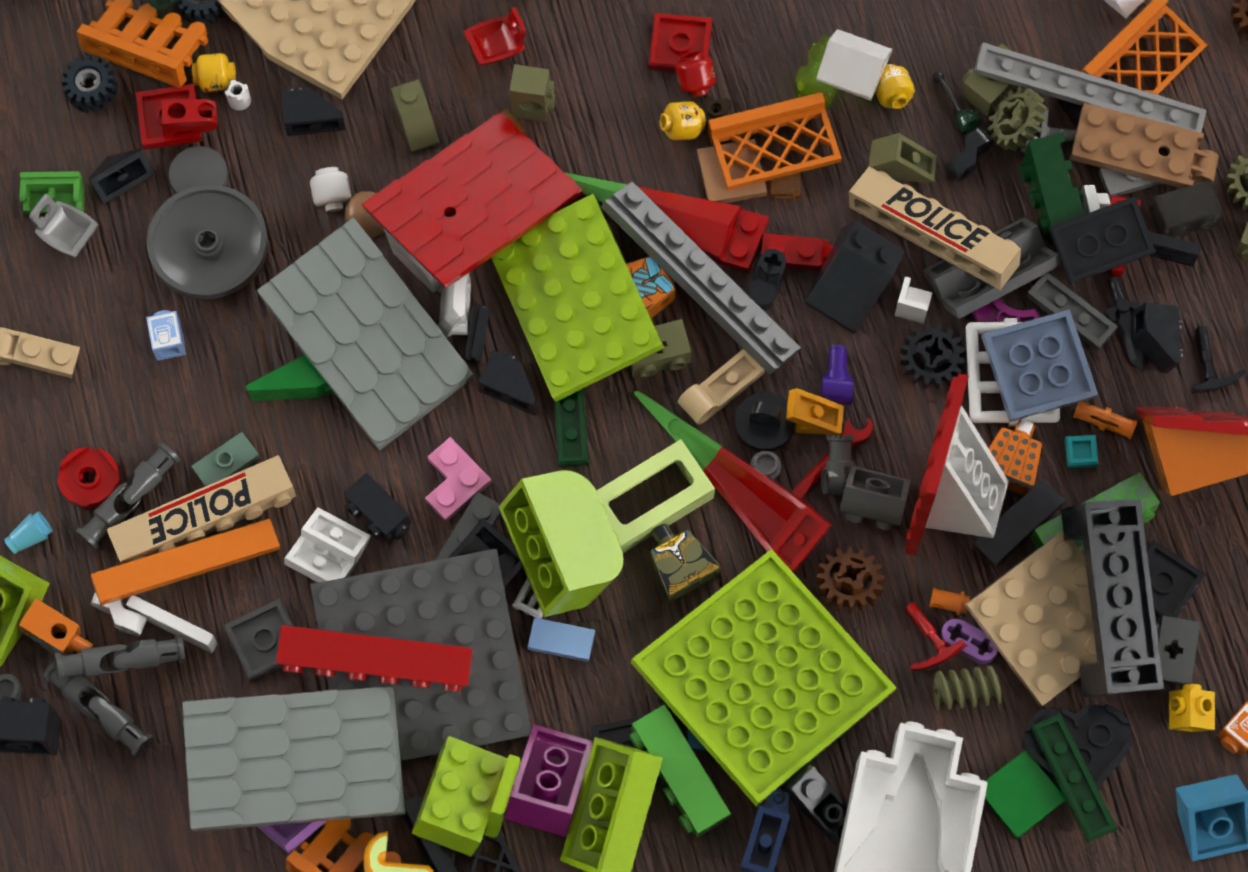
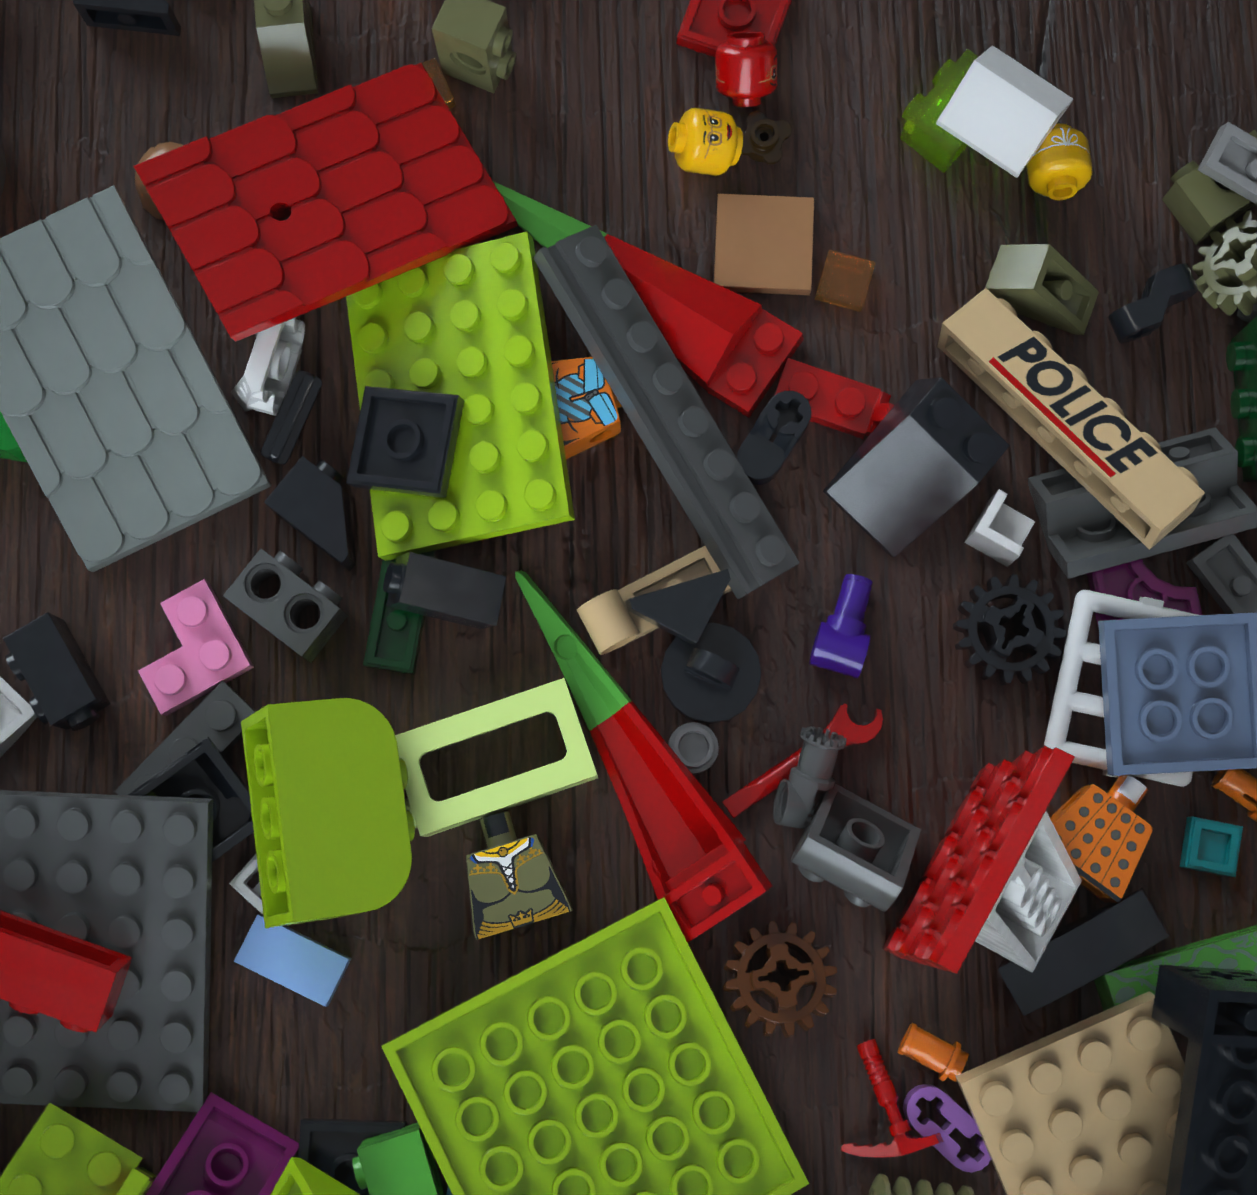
camera: 15 degrees right, 10 degrees up
white head [310,167,351,212] -> none
olive brick [630,319,691,377] -> none
orange fence [708,92,842,190] -> none
light orange slope [786,388,844,435] -> none
clear green hinge [933,71,981,134] -> none
none -> dark grey brick [223,548,348,663]
none -> black tile [346,386,464,498]
none -> black brick [383,552,507,629]
none -> black slope [625,569,731,644]

